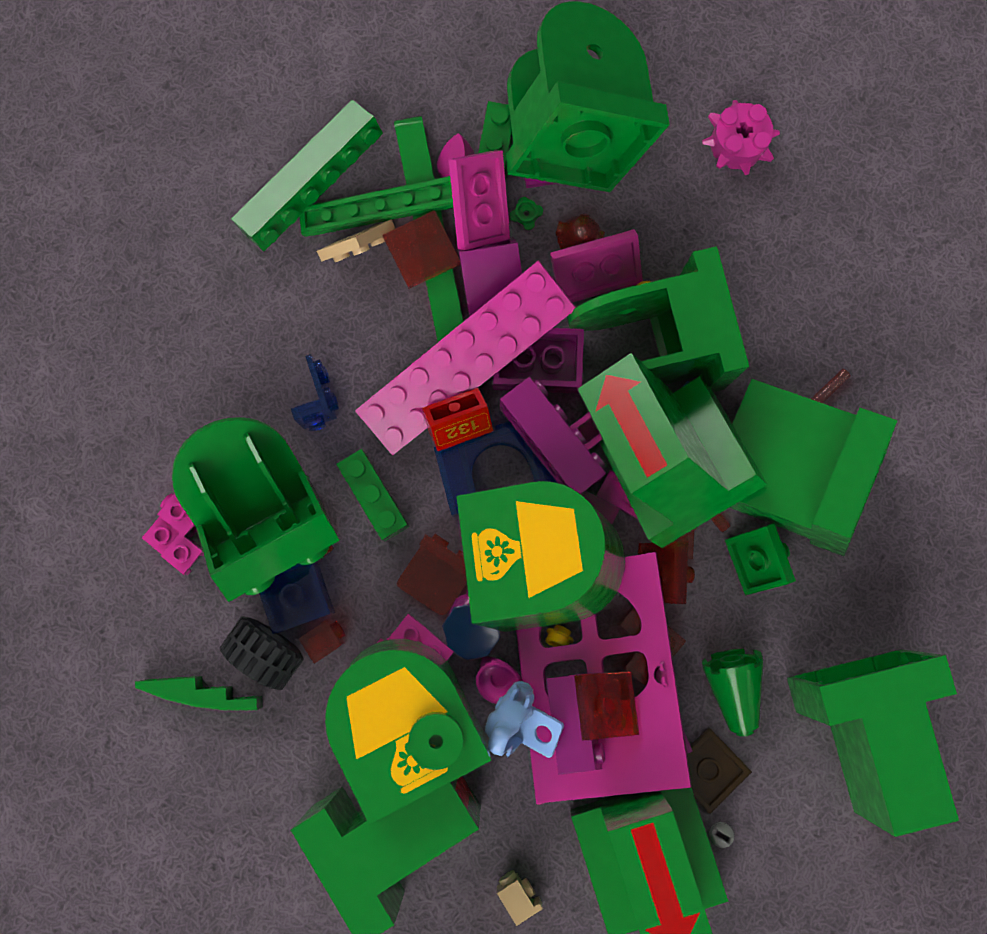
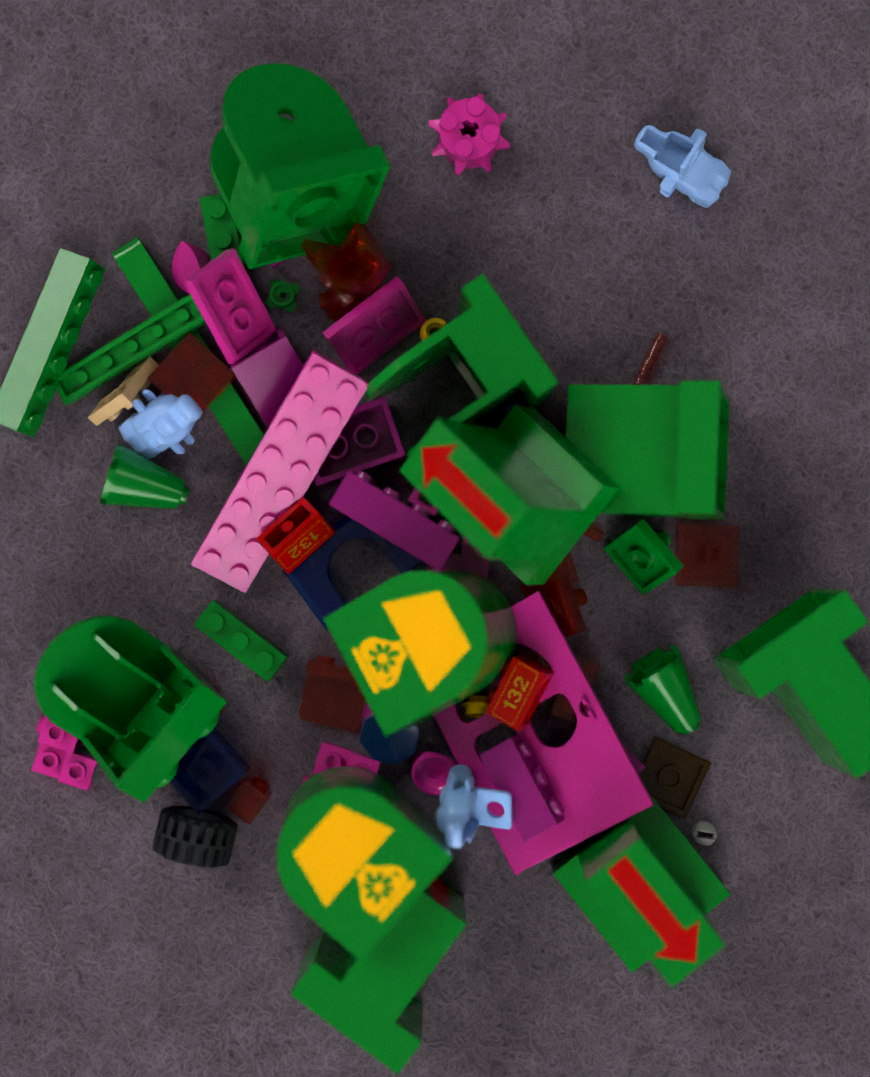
camera: 20 degrees left, 5 degrees up
green slope [135,676,263,710] -> none
clear blue bracket [291,354,339,431] -> none
green piece [408,712,463,770] -> none
tan brick [497,870,543,926] -> none
clear red plate [574,671,639,741] -> none
none -> green cone [100,444,189,509]
none -> light blue piece [118,381,202,459]
none -> clear red bracket [301,223,393,294]
none -> red brick [485,655,554,732]
none -> light blue piece [634,125,731,208]
none -> clear red tile [675,524,740,588]

